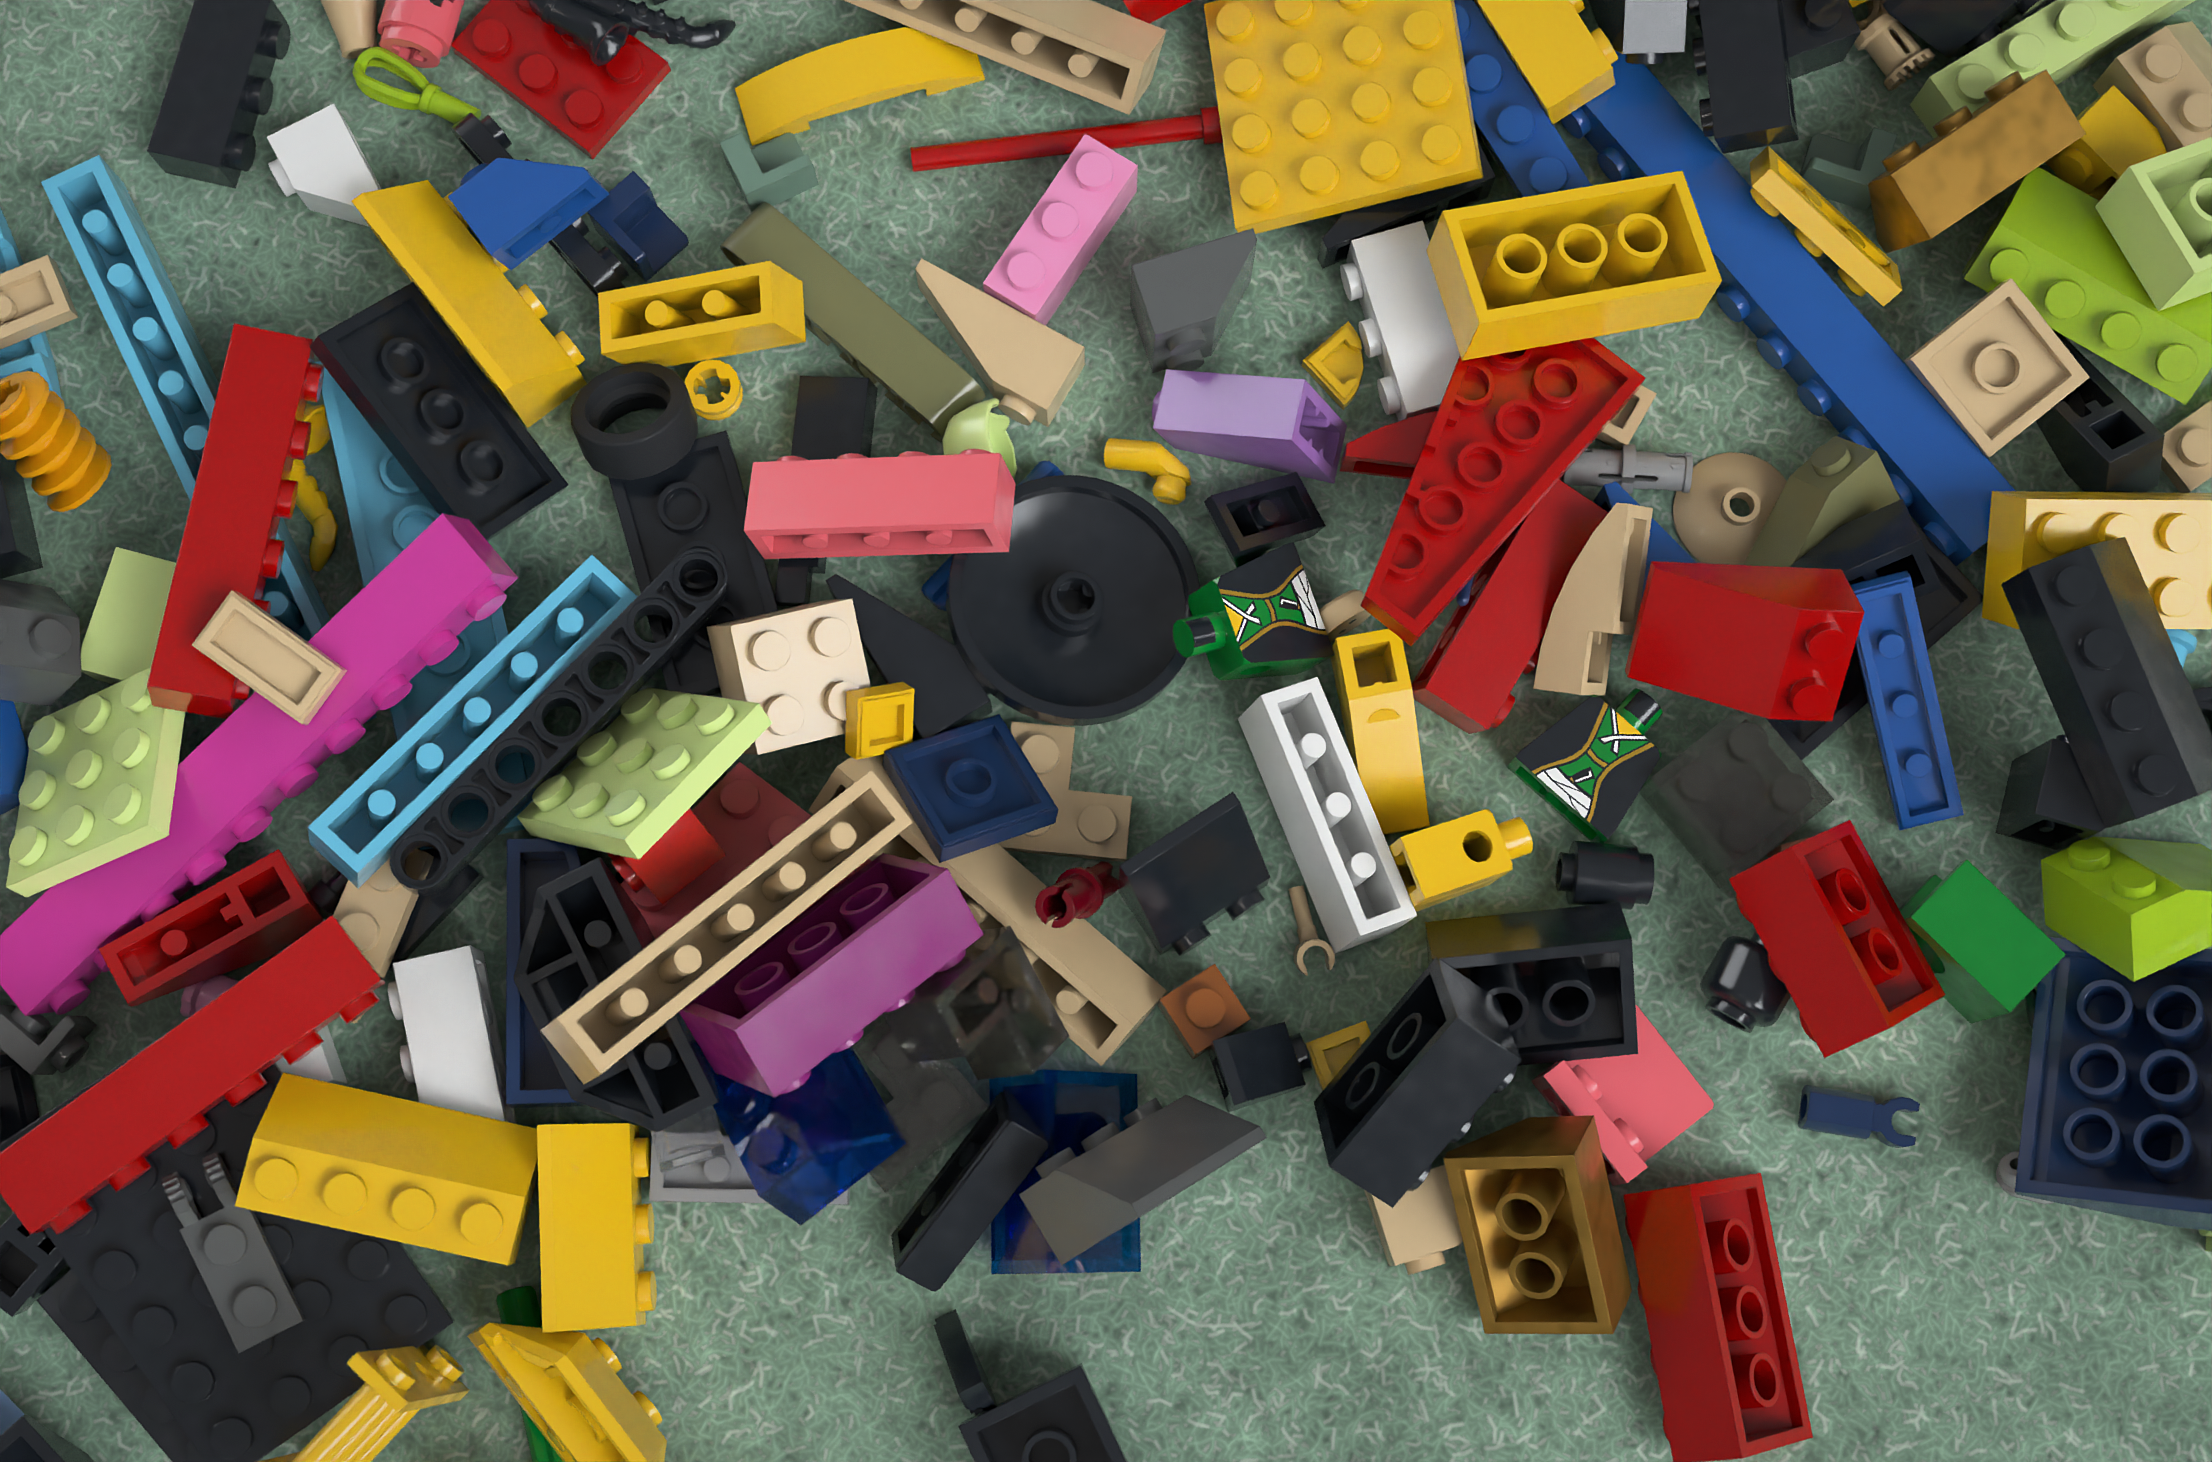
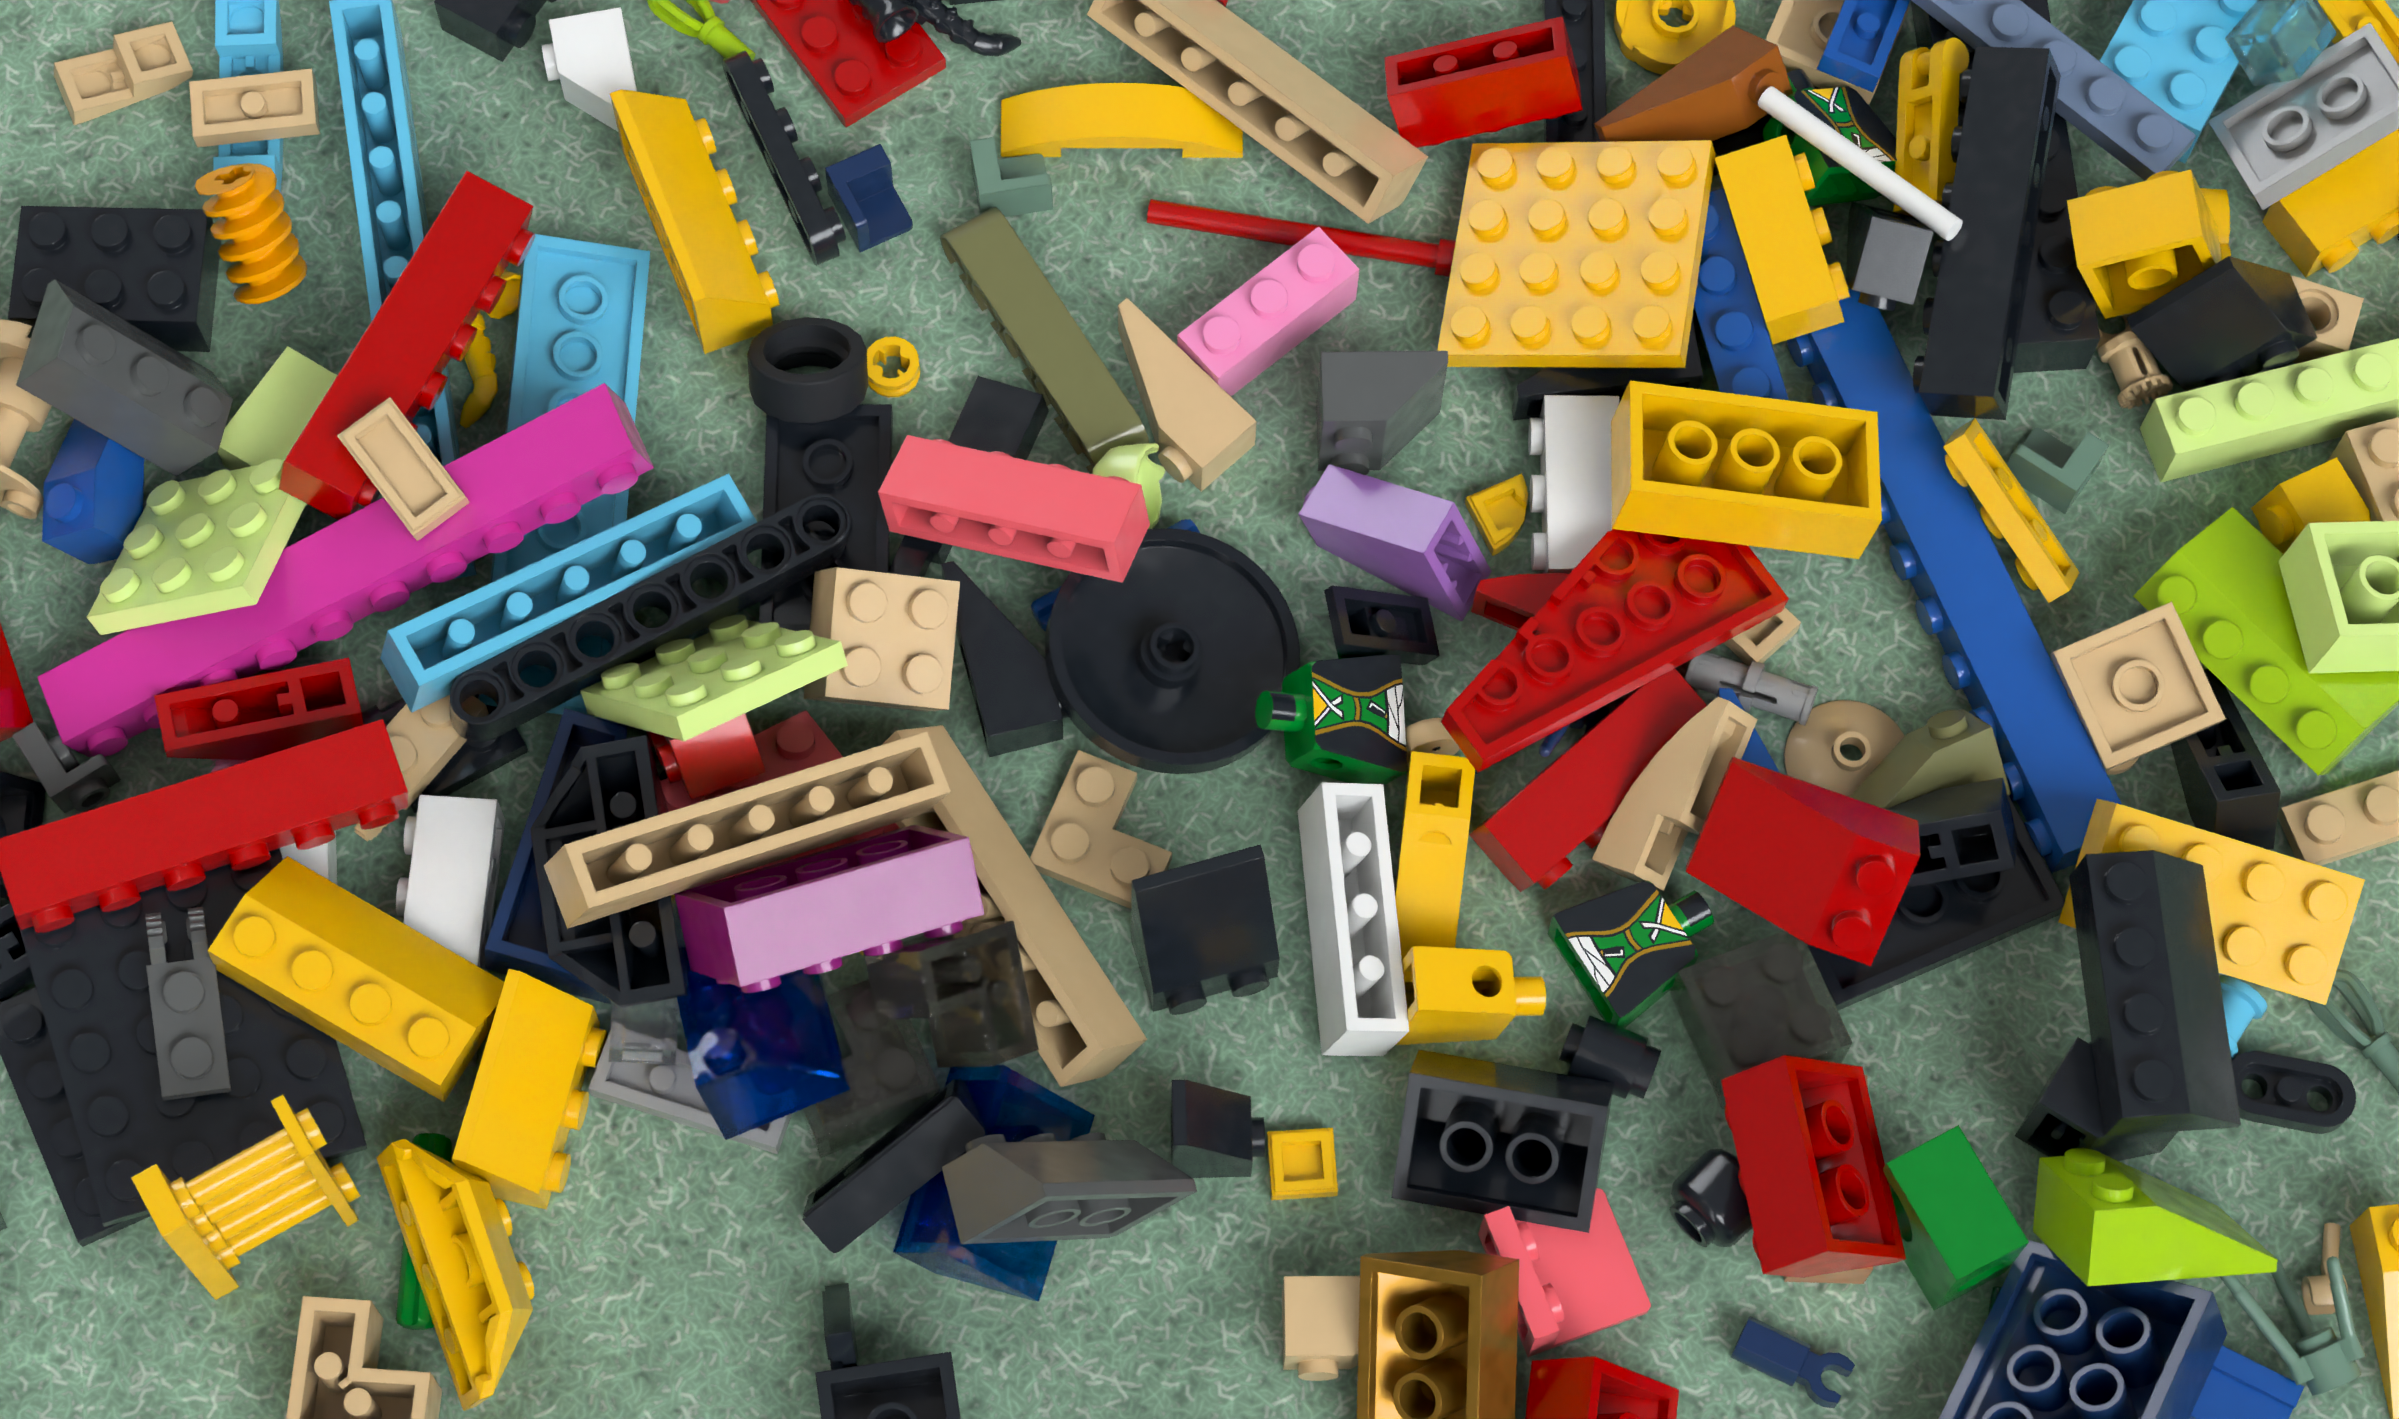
camera: 15 degrees right, 10 degrees down
black plate [309,282,569,541] -> none
blue slope [448,158,610,270] -> none
yellow brick [598,261,806,367] -> none
yellow tile [845,682,915,760] -> none
dark blue tile [882,714,1059,863] -> none
dark red axle [1035,861,1119,928] -> none
yellow arm [1104,438,1191,505] -> none
dark orange brick [1158,964,1251,1060] -> none
tan hand [1289,886,1335,976] -> none
black brick [1314,957,1521,1208] -> none
blue tile [1850,570,1964,830] -> none
pearl gold slope [1868,69,2086,254] -> none

